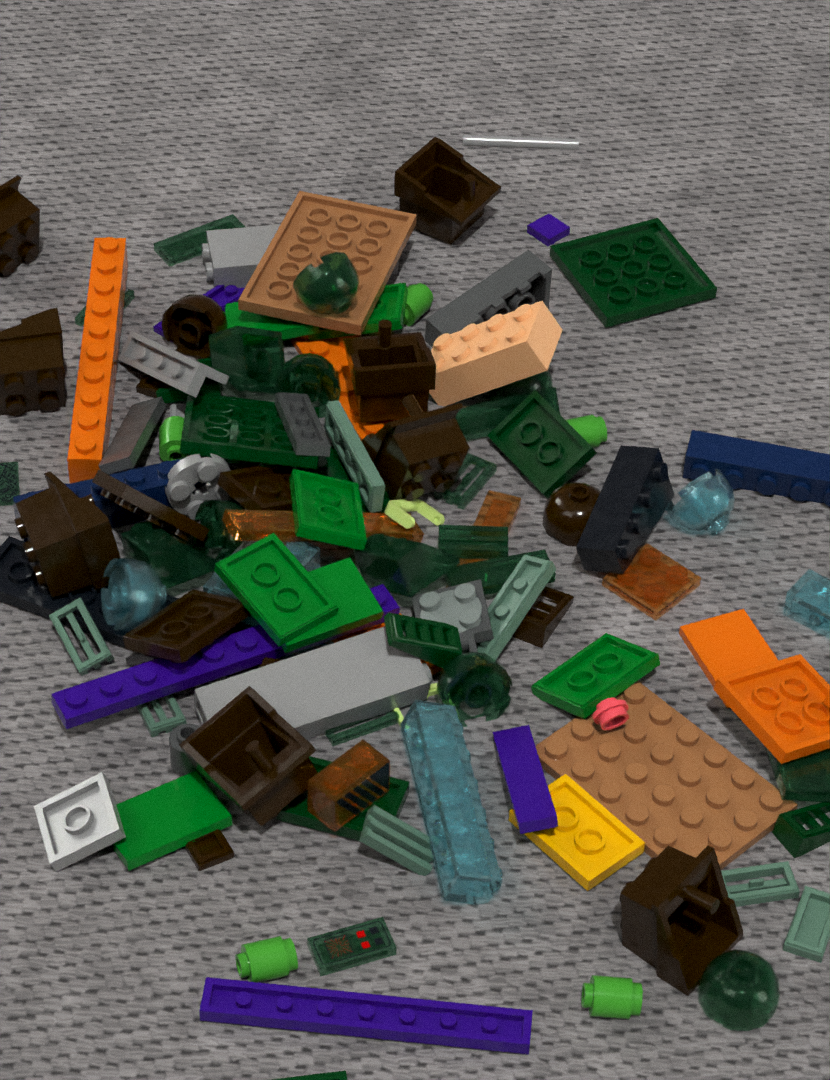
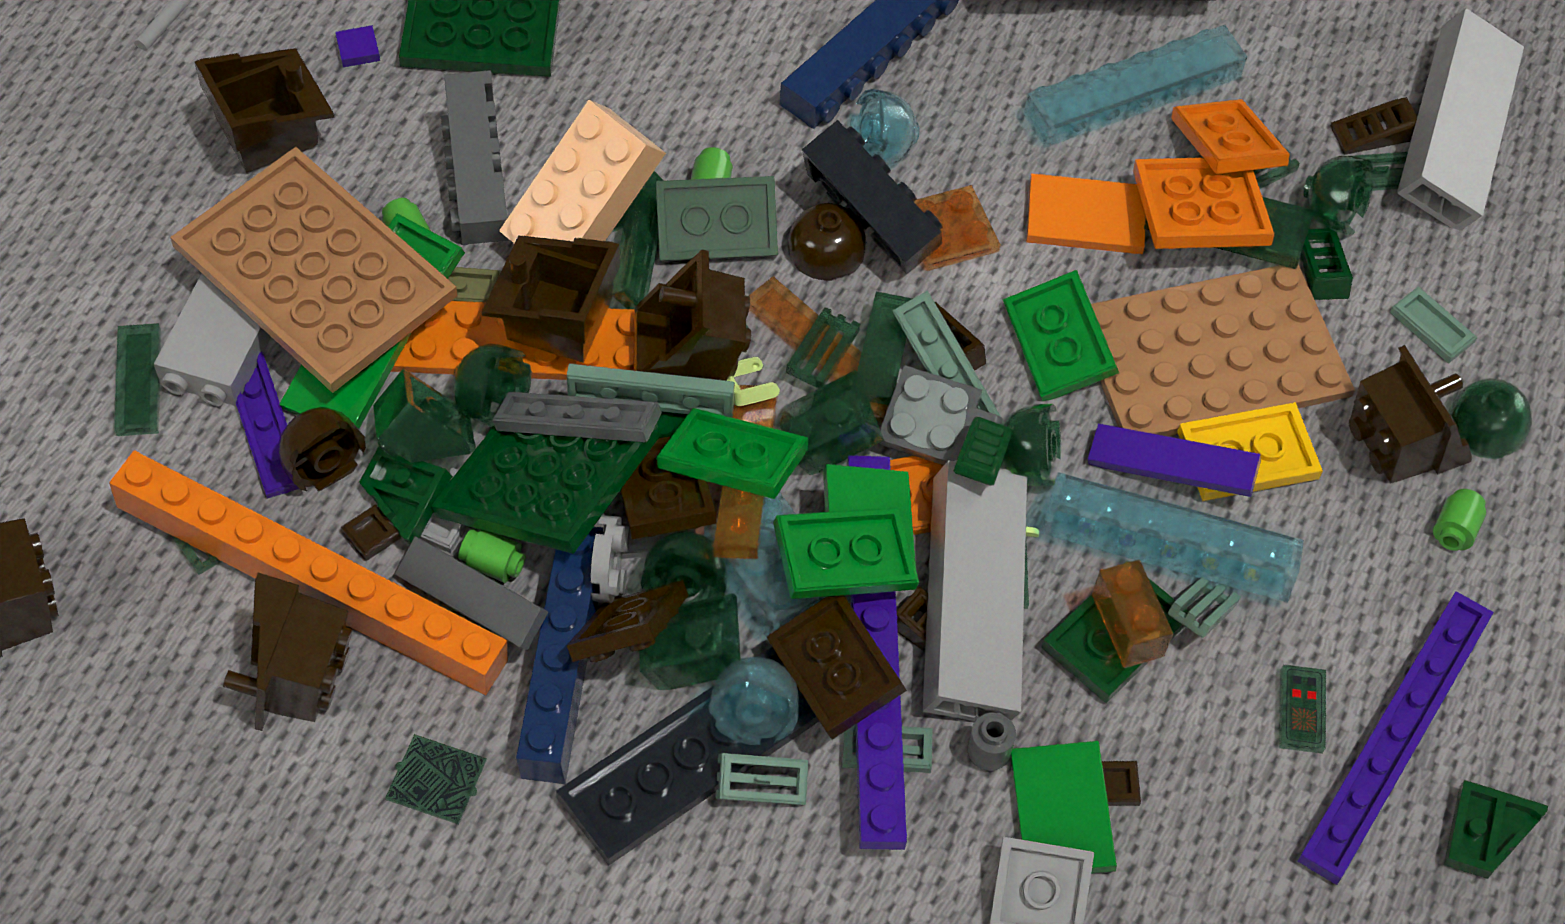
camera: 65 degrees left, 15 degrees up
dark brown piece [14,471,127,598] -> none
light grey fence [118,330,230,397] -> none
dark brown piece [179,686,320,827] -> none
bright green brick [235,936,298,983] -> none
clear green cylinder [293,252,359,314] -> none
coral plate [592,697,629,730] -> none
sand green tile [721,861,800,907] -> none

